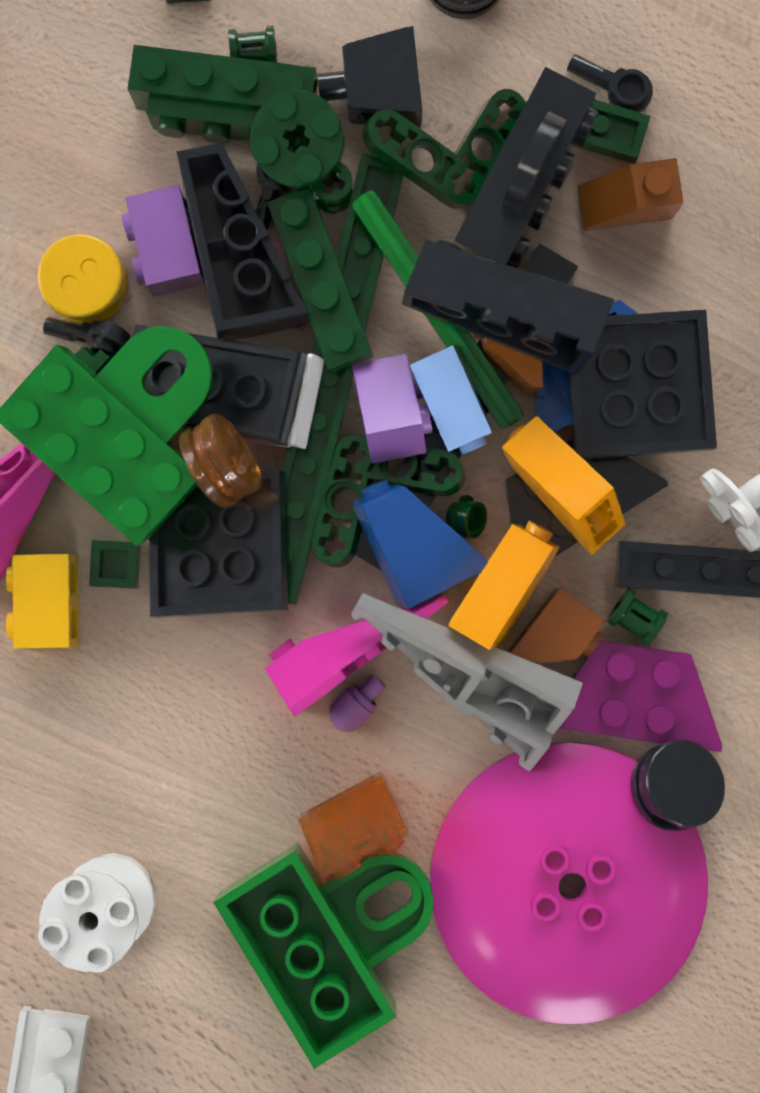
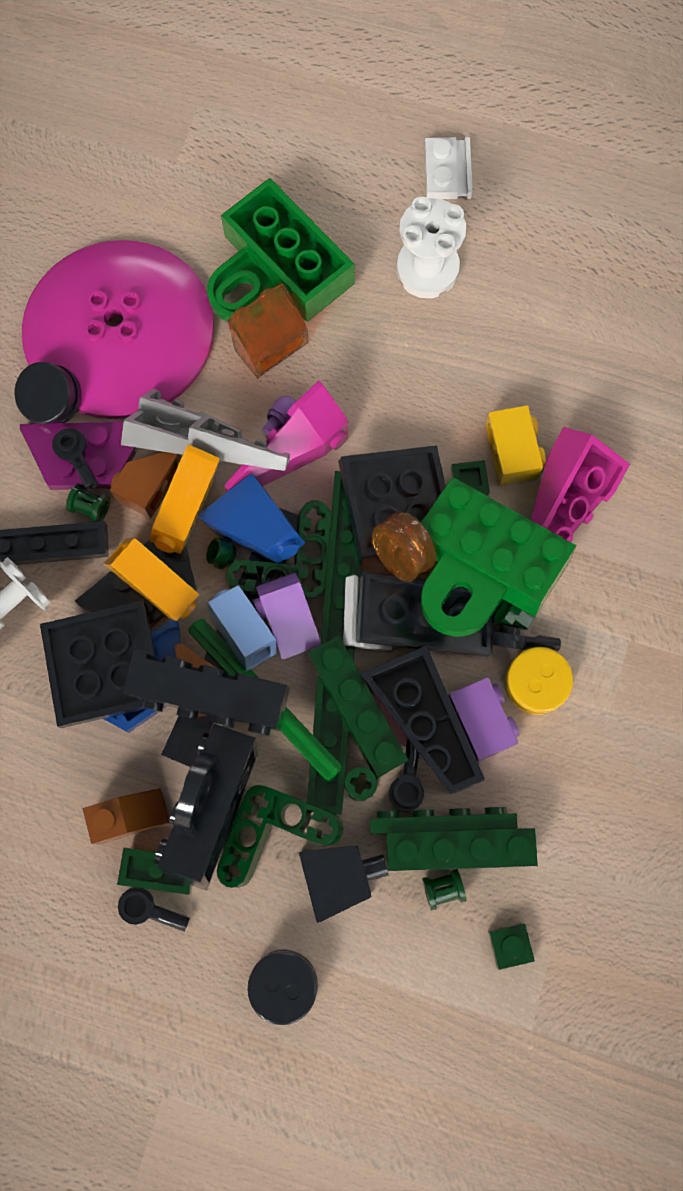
camera: 170 degrees right, 10 degrees down
dark green plate [250,90,345,188] -> none
none -> black plate [52,428,99,490]

